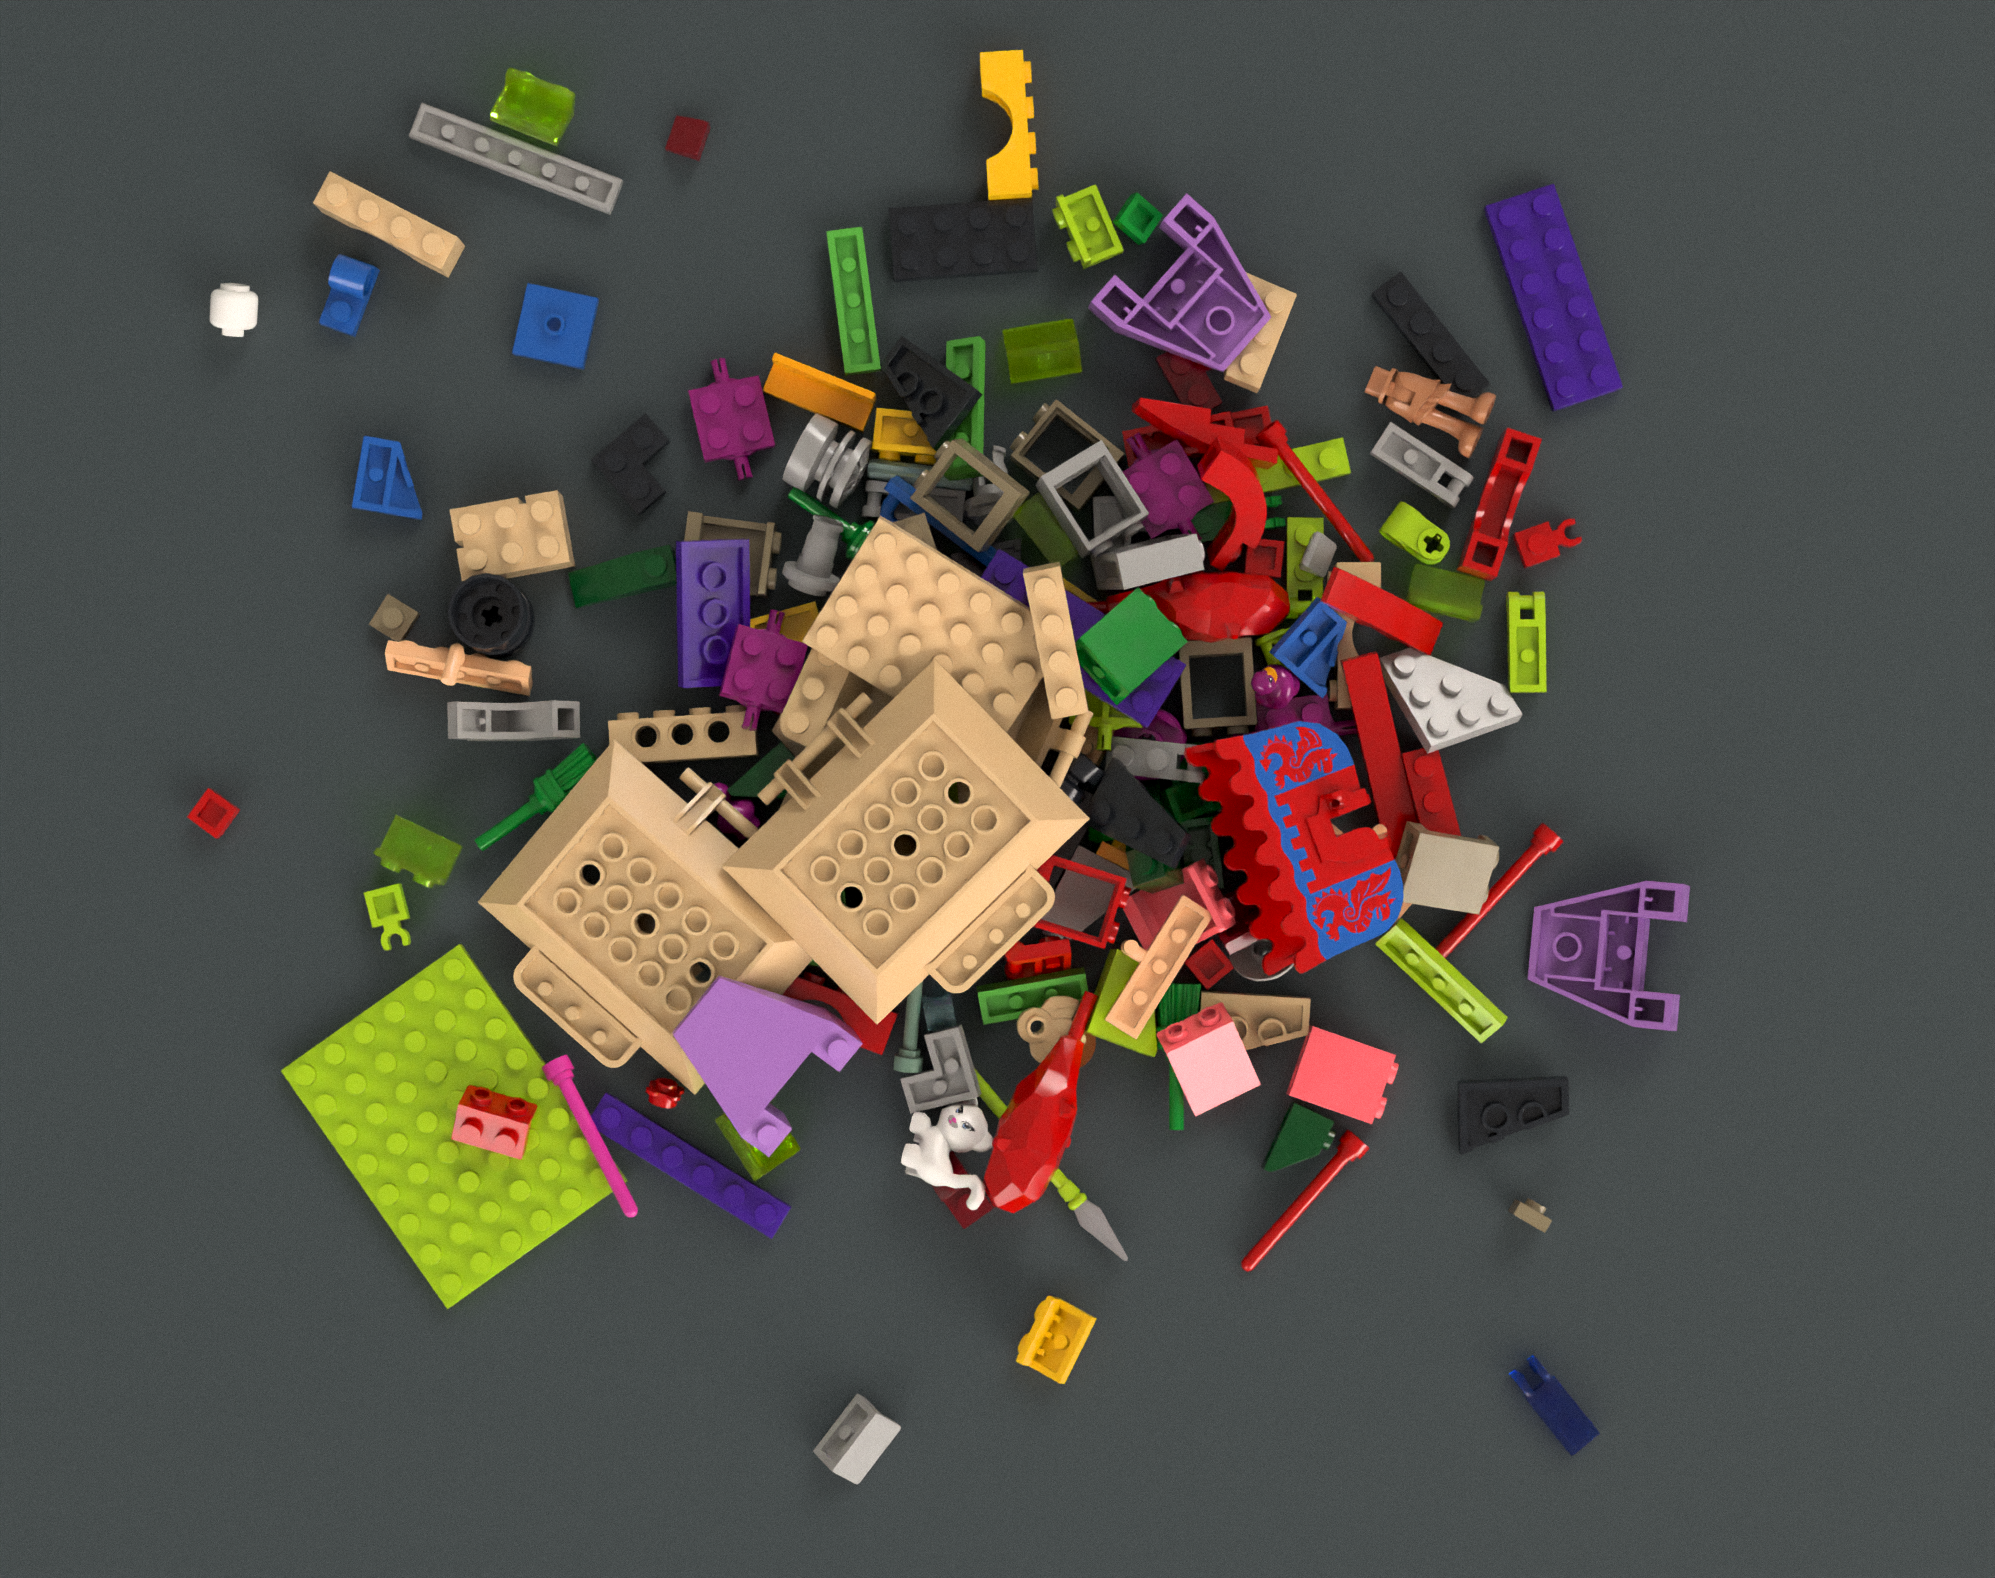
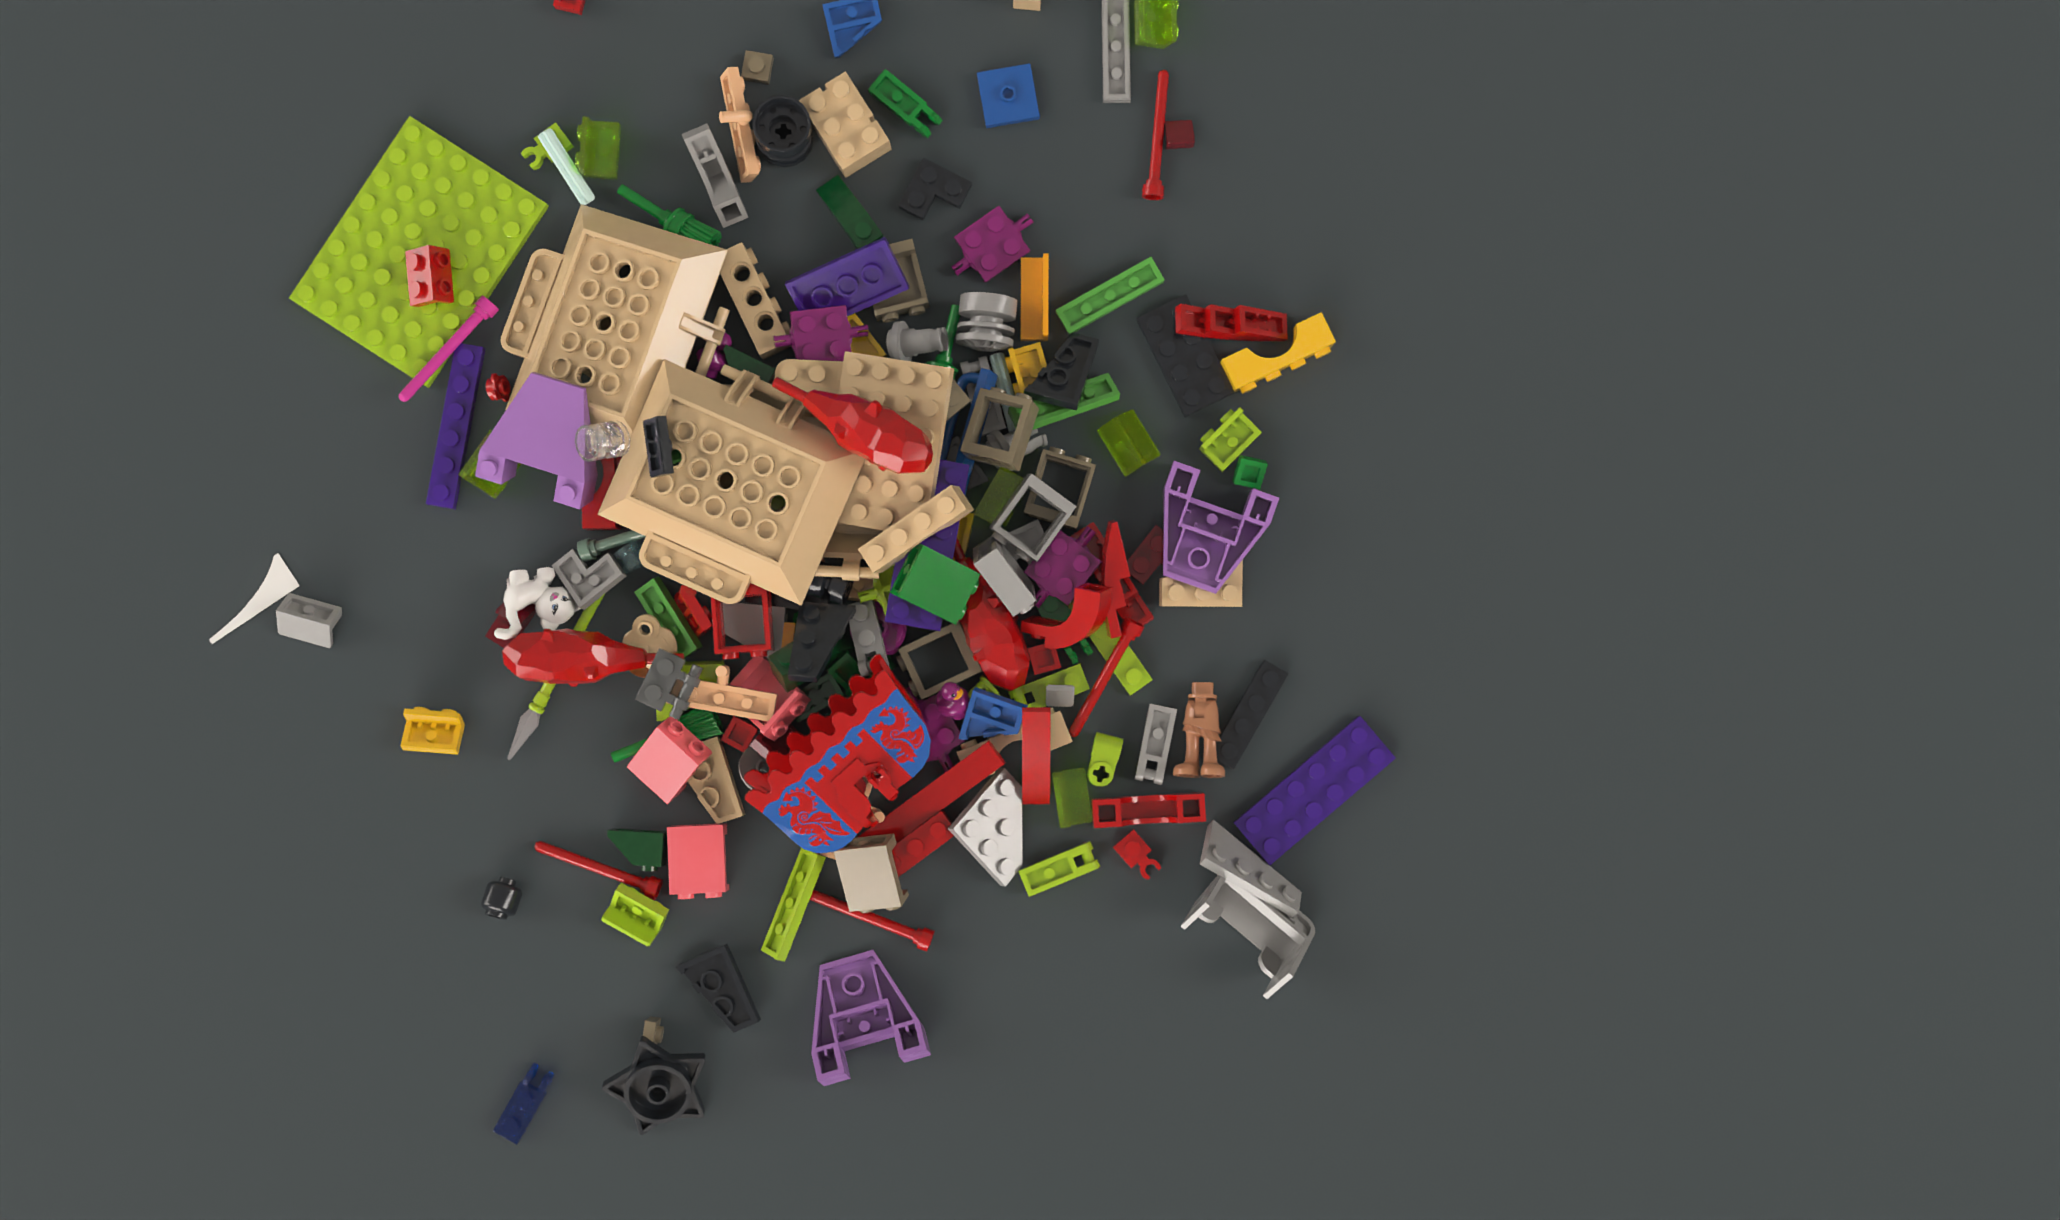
camera: 65 degrees right, 0 degrees up
none -> white sticker [209,553,300,644]
none -> black head [481,877,522,920]
none -> light aqua axle [538,128,595,205]
none -> clear wheel [575,420,630,462]
none -> lime bracket [601,883,670,946]
none -> black plate [602,1036,706,1135]
none -> dark grey plate [635,648,703,720]
none -> black plate [643,416,674,478]
none -> red piece [772,377,933,474]
none -> green hinge [868,69,943,139]
none -> red piece [1142,70,1169,200]
none -> red slope [1175,304,1288,341]
none -> light grey windscreen [1181,875,1315,999]
none -> light grey wing [1200,820,1302,918]

